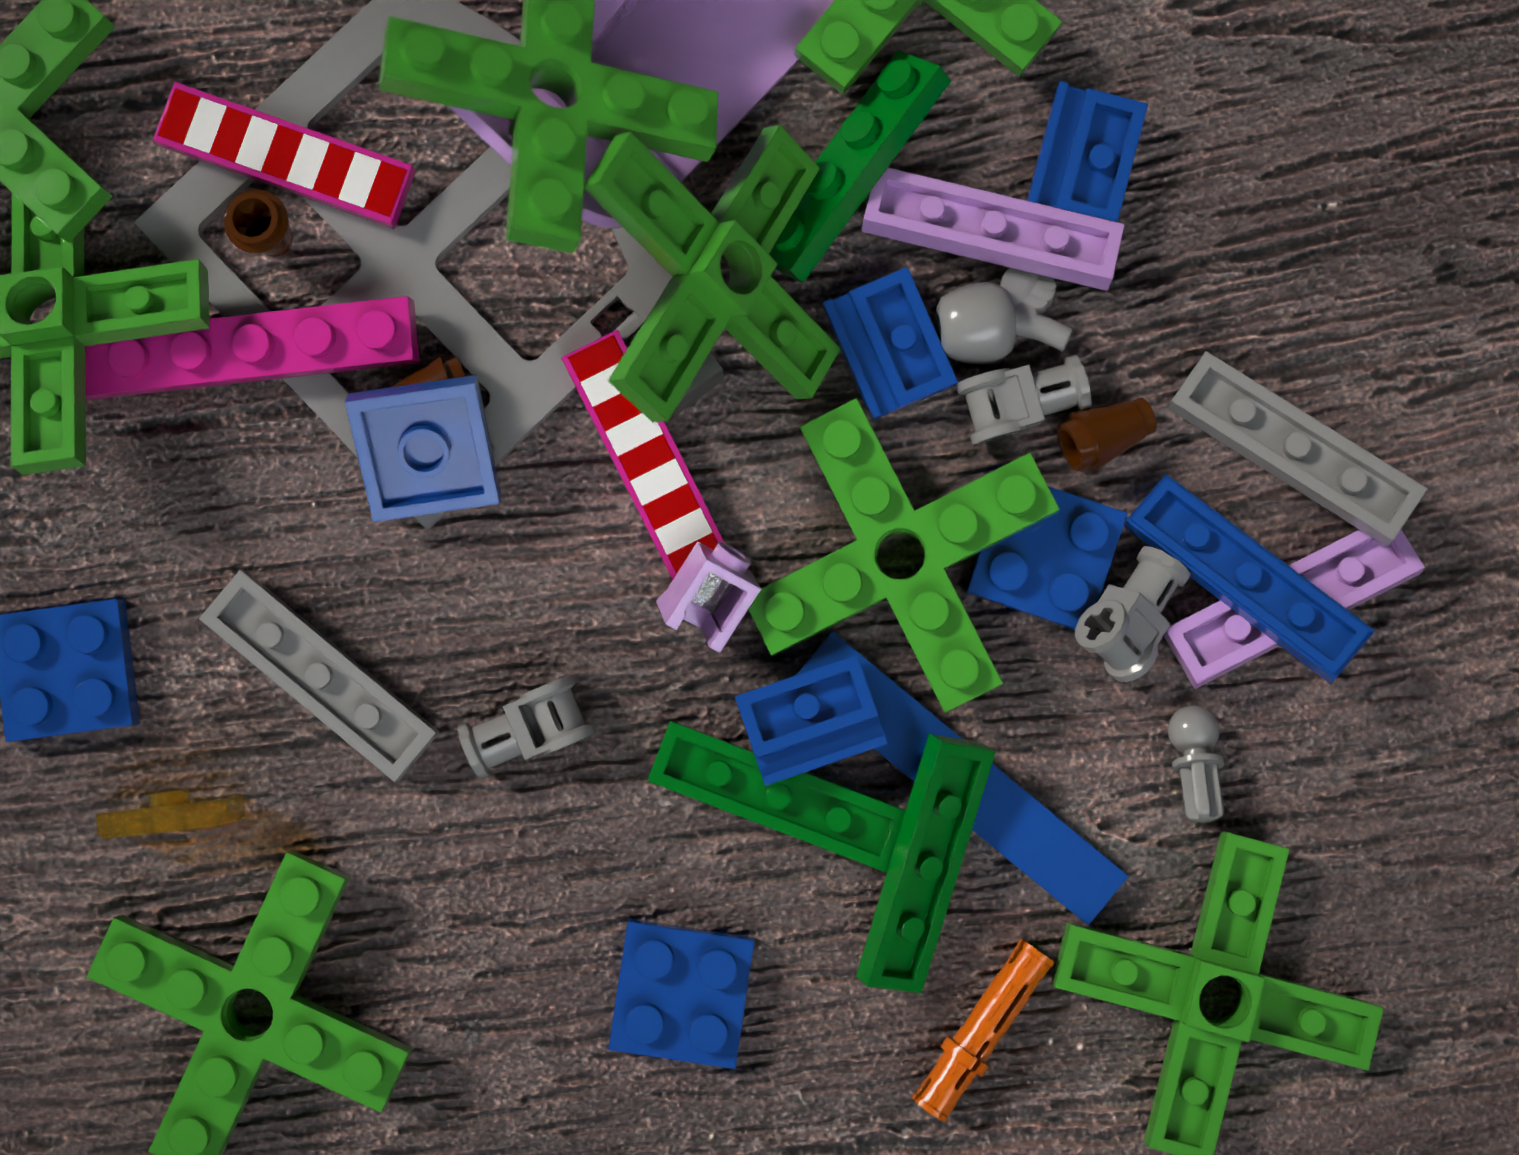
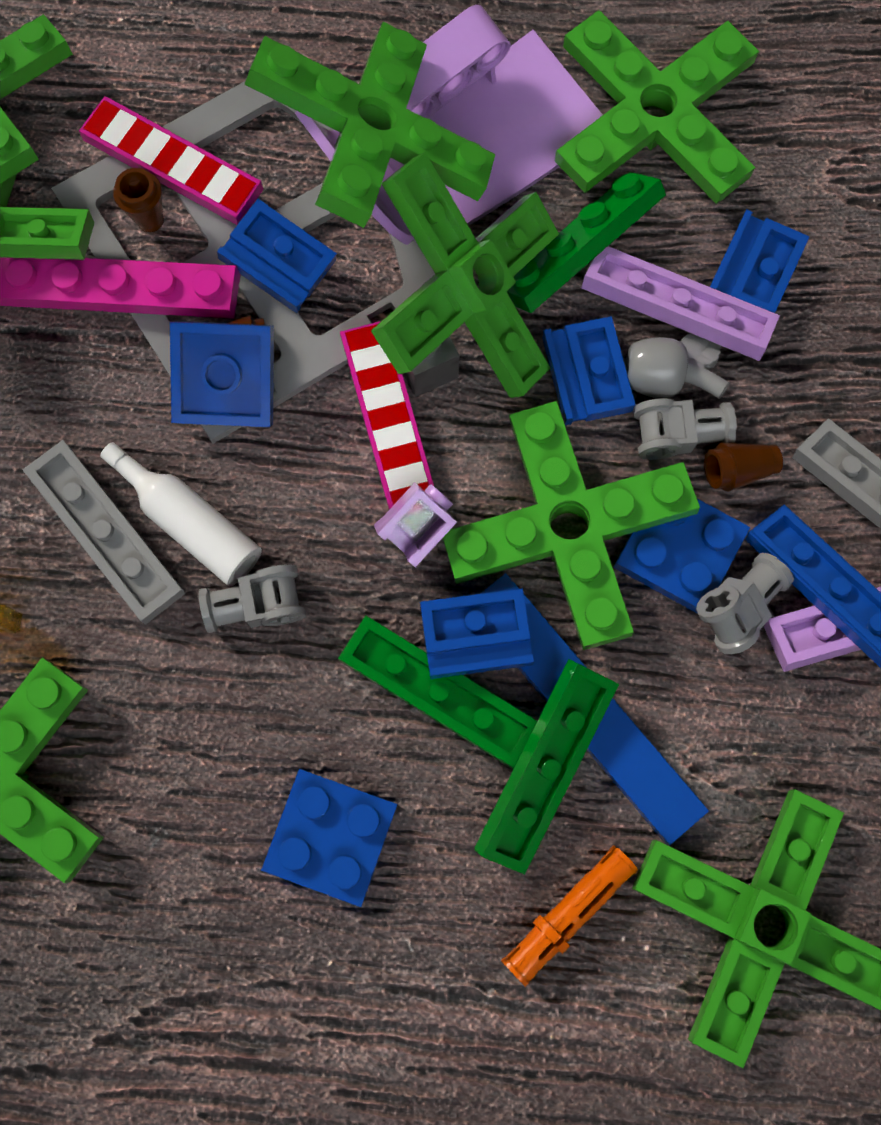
camera: 10 degrees right, 10 degrees down
light grey axle [1168,705,1224,823] -> none
none -> white piece [100,442,262,587]
none -> blue plate [217,199,337,313]

